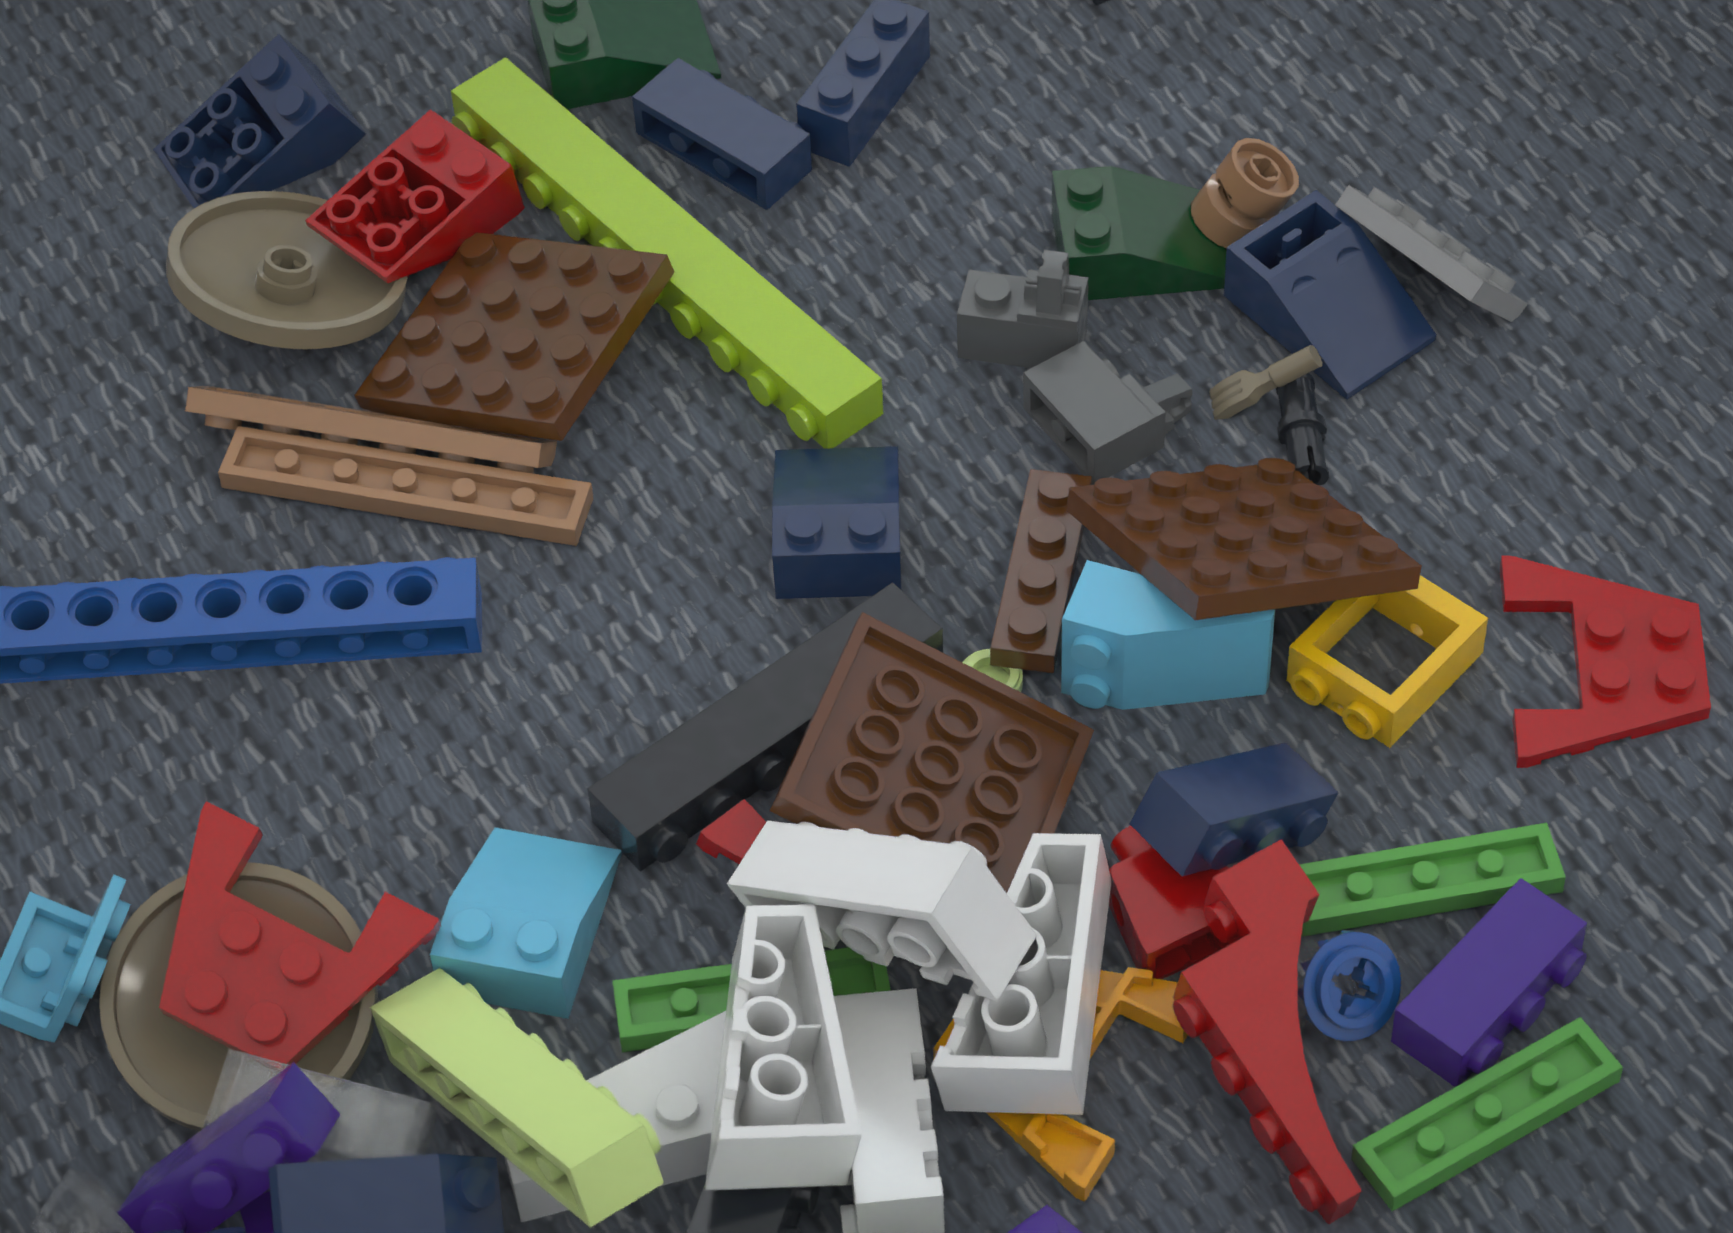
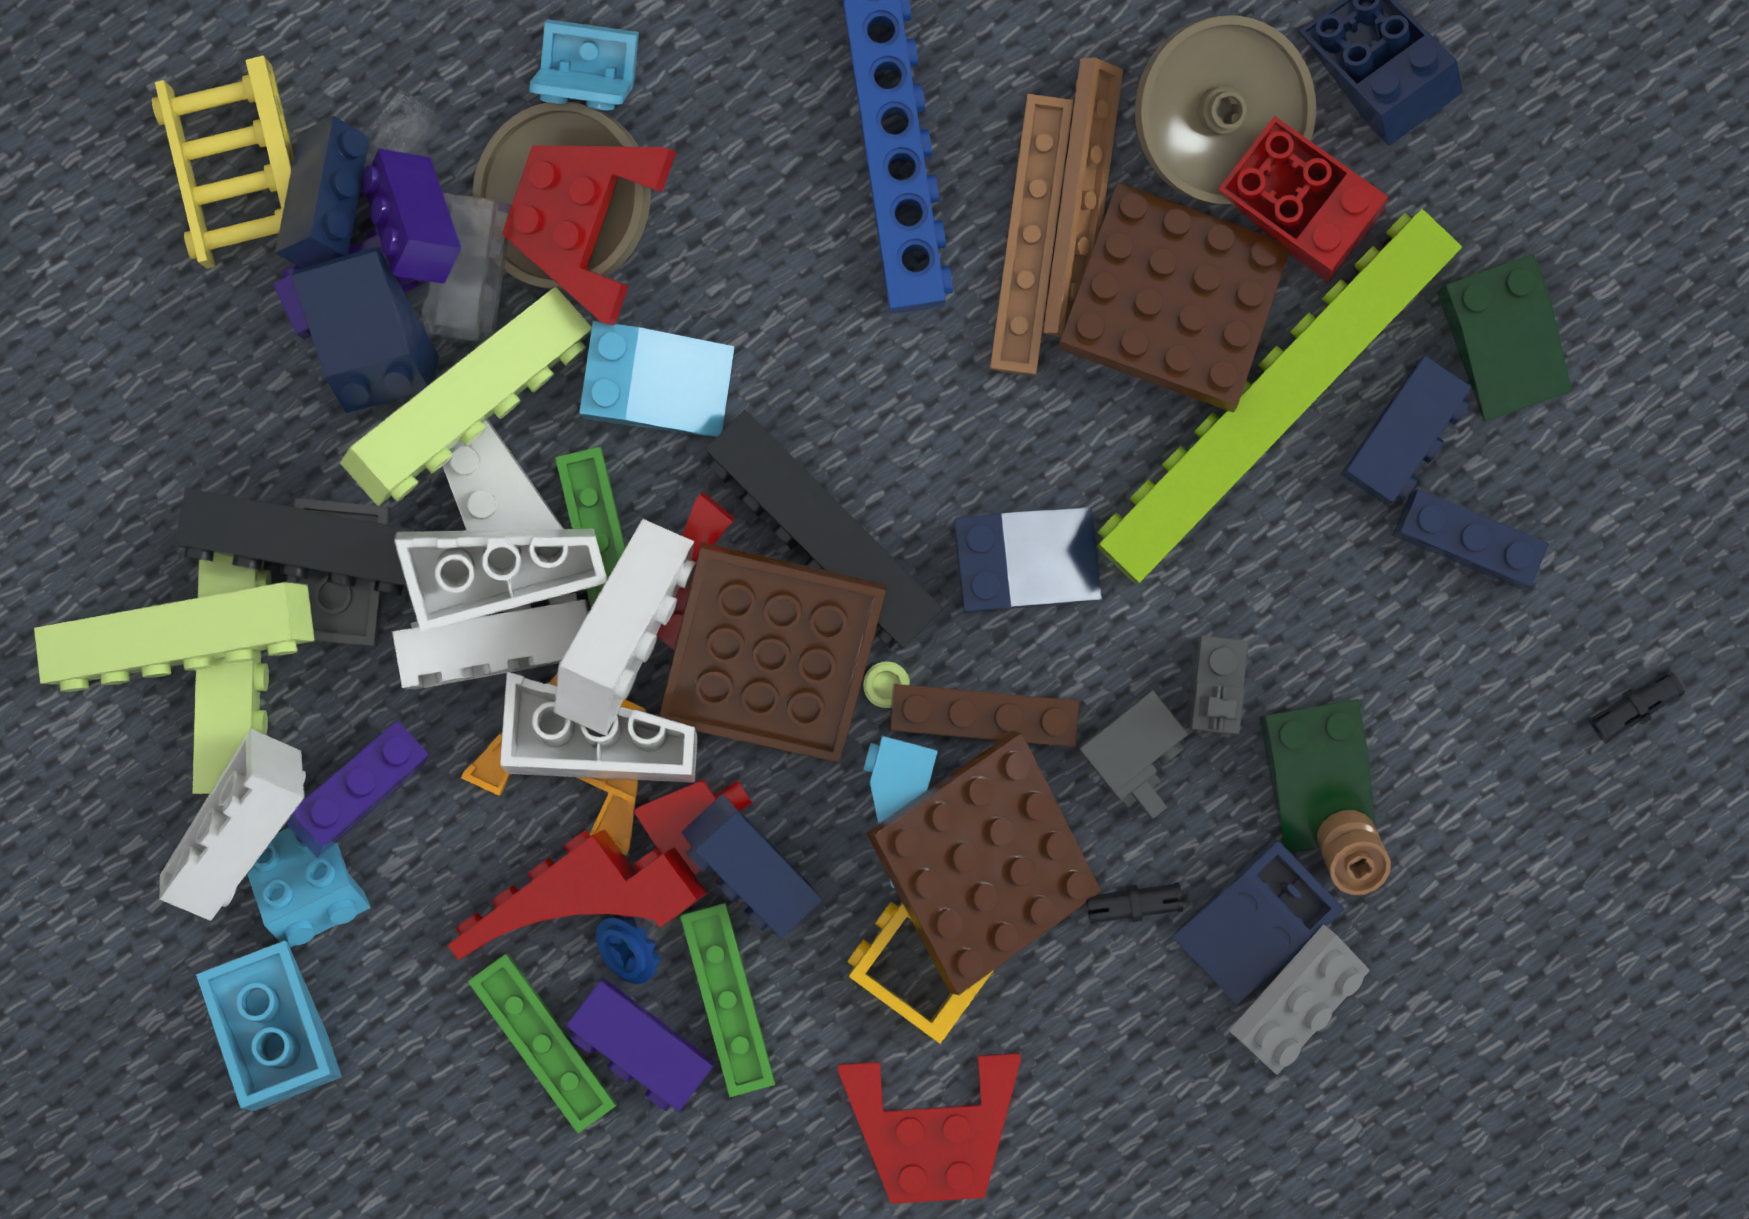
camera: 80 degrees right, 35 degrees up
dark tan piece [1209,345,1322,420] -> none

